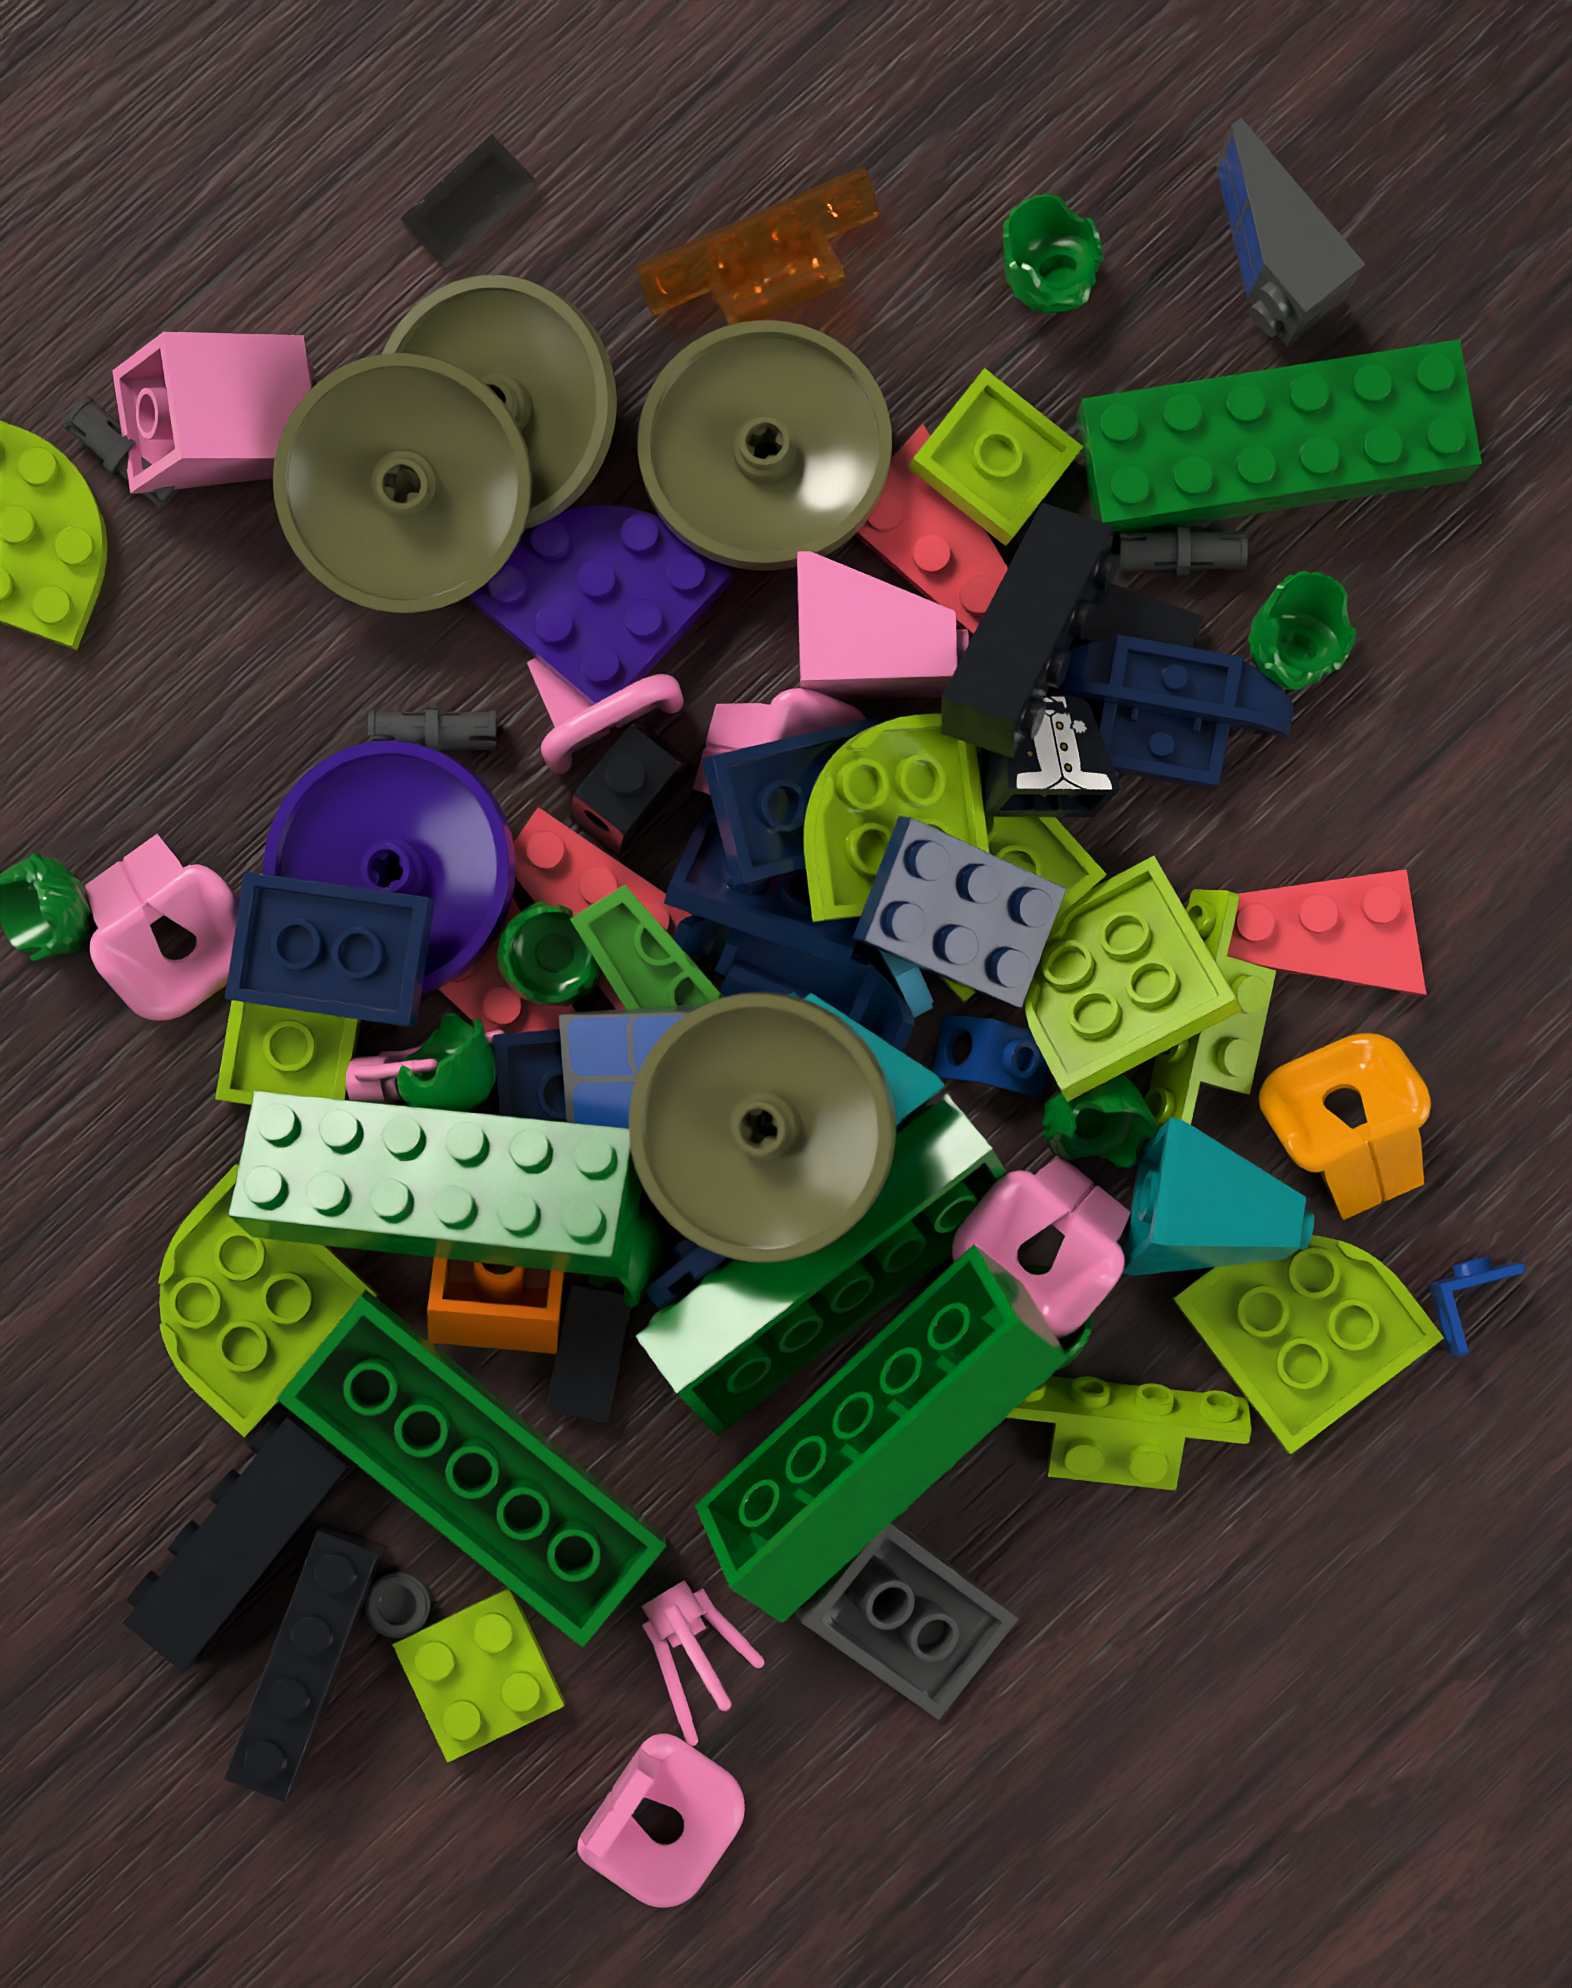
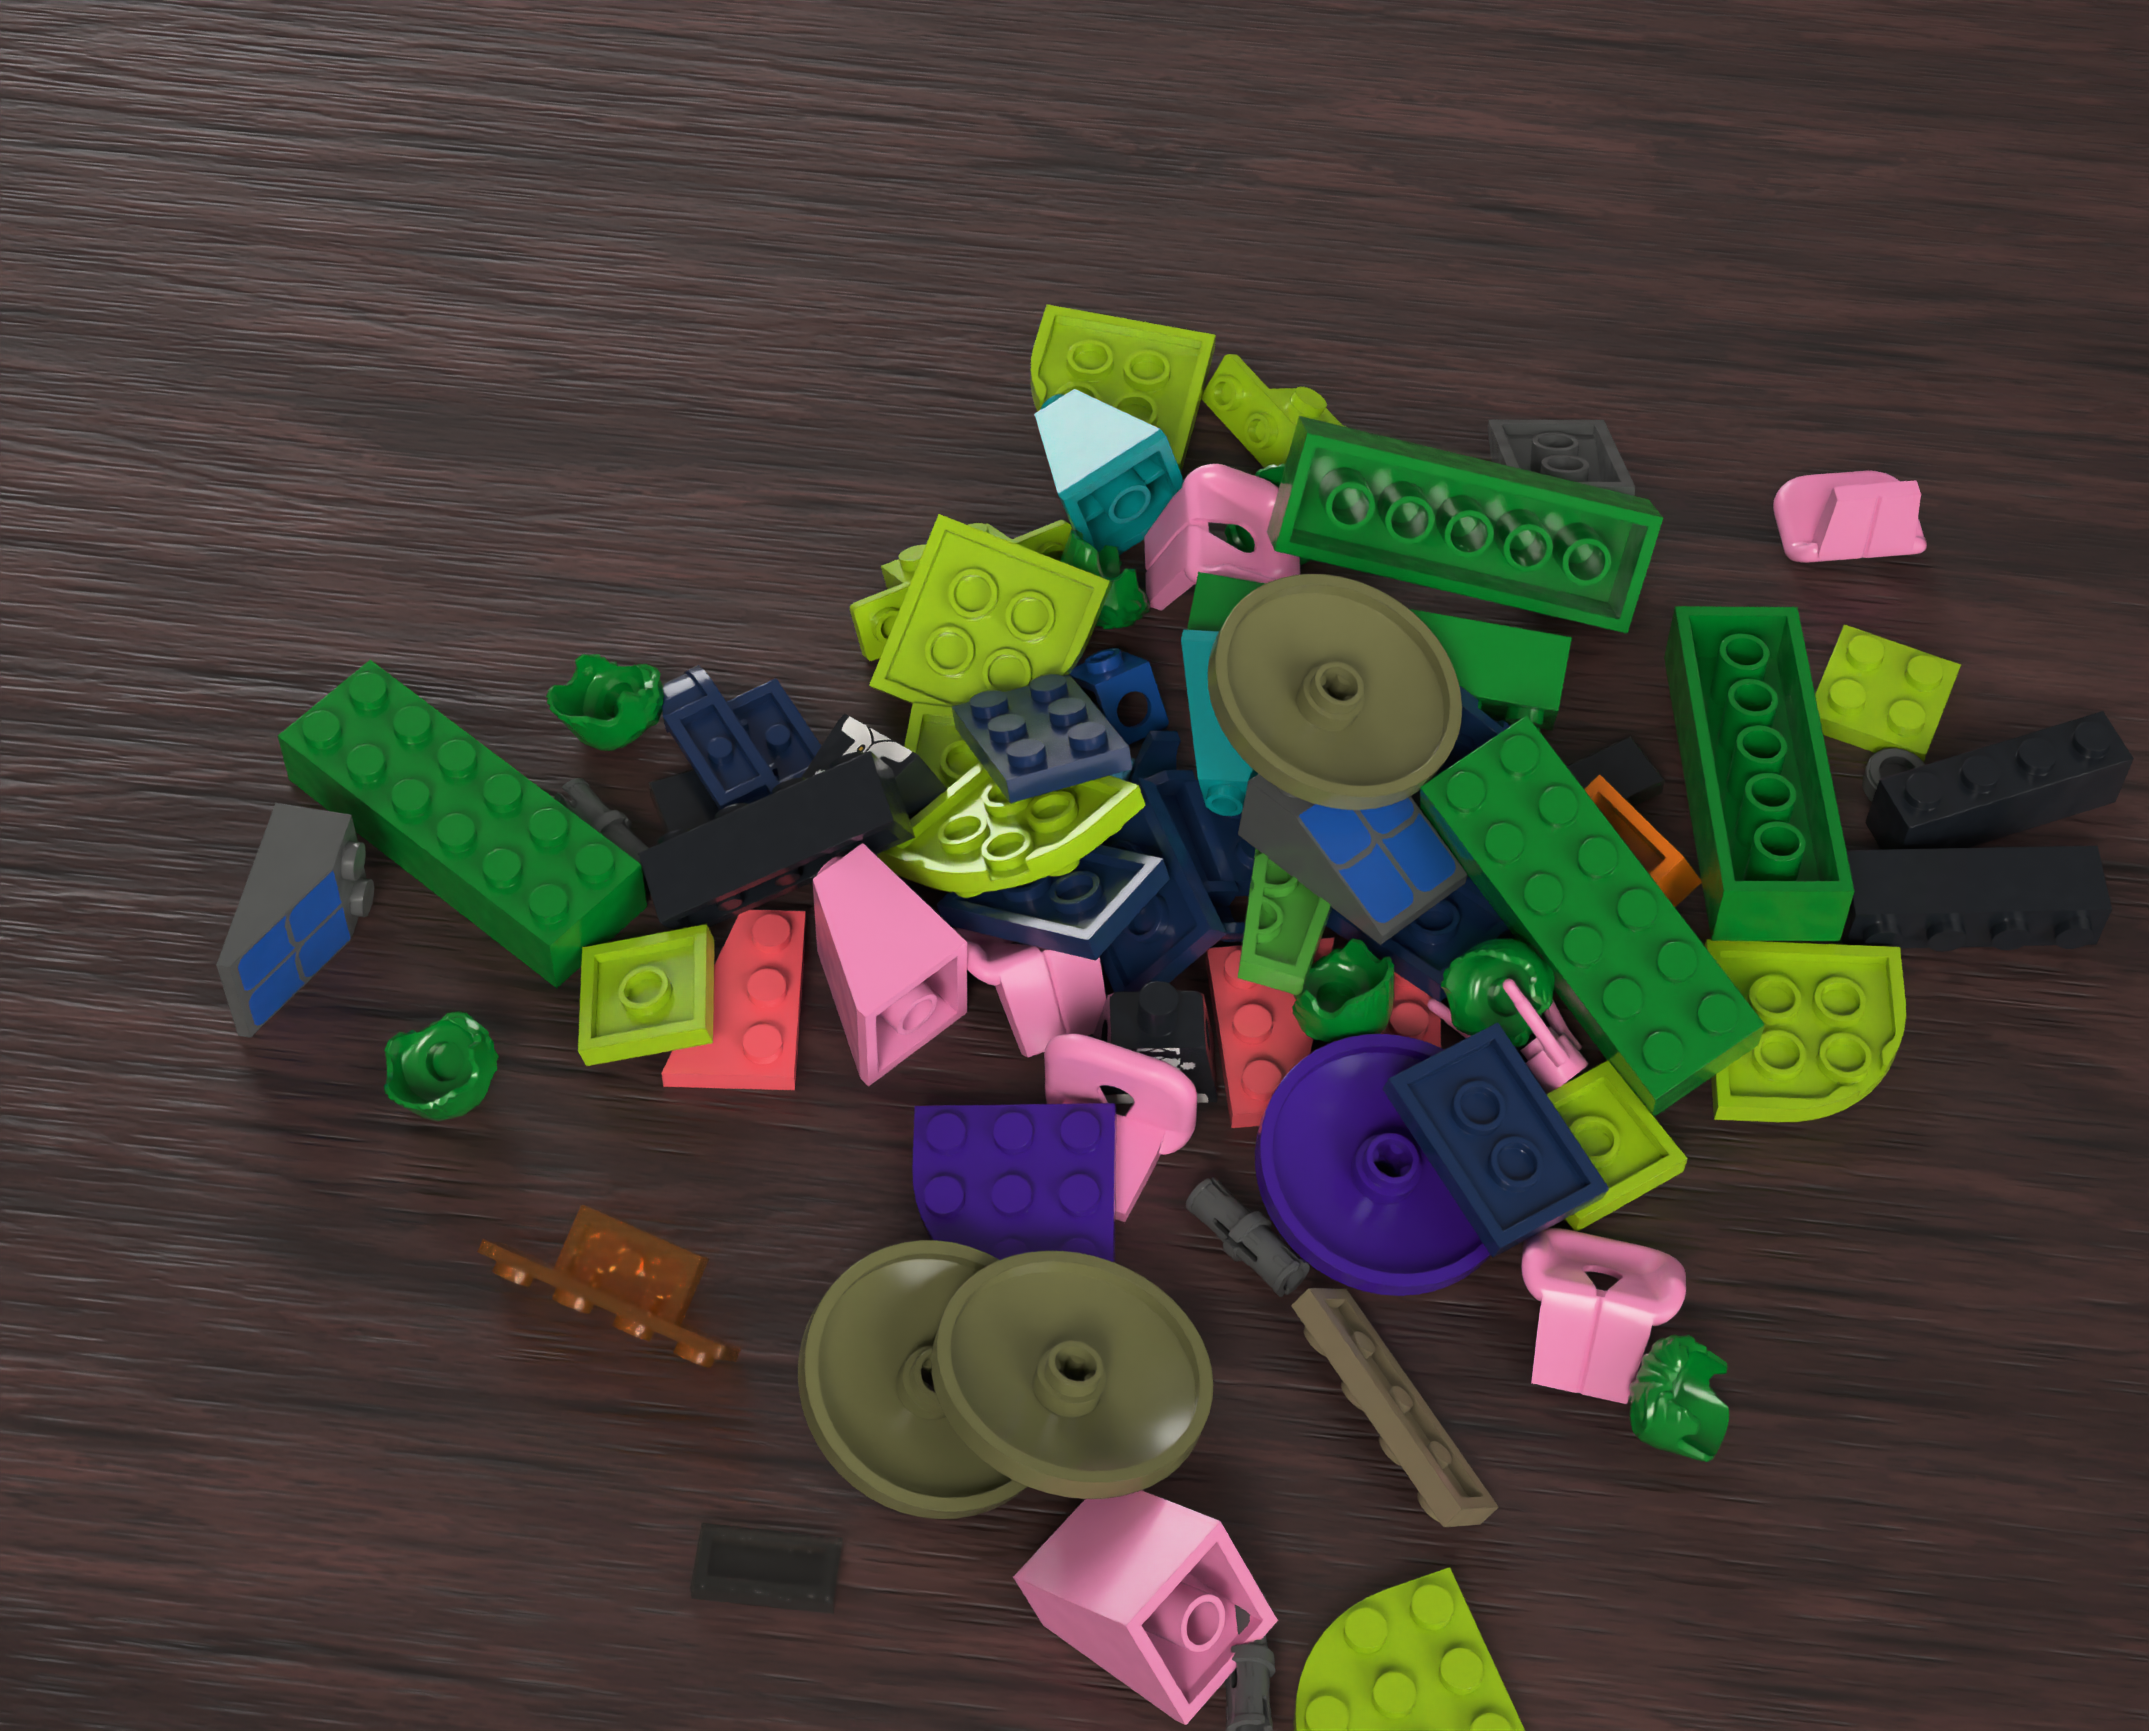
camera: 135 degrees left, 30 degrees down
olive dish [638,320,892,571] -> none
bright pink plant [641,1580,764,1746] -> none
coral wing [1227,869,1427,997] -> none
light orange piece [1259,1033,1431,1220] -> none
blue bracket [1428,1256,1526,1357] -> none
none -> dark tan plate [1291,1288,1499,1527]

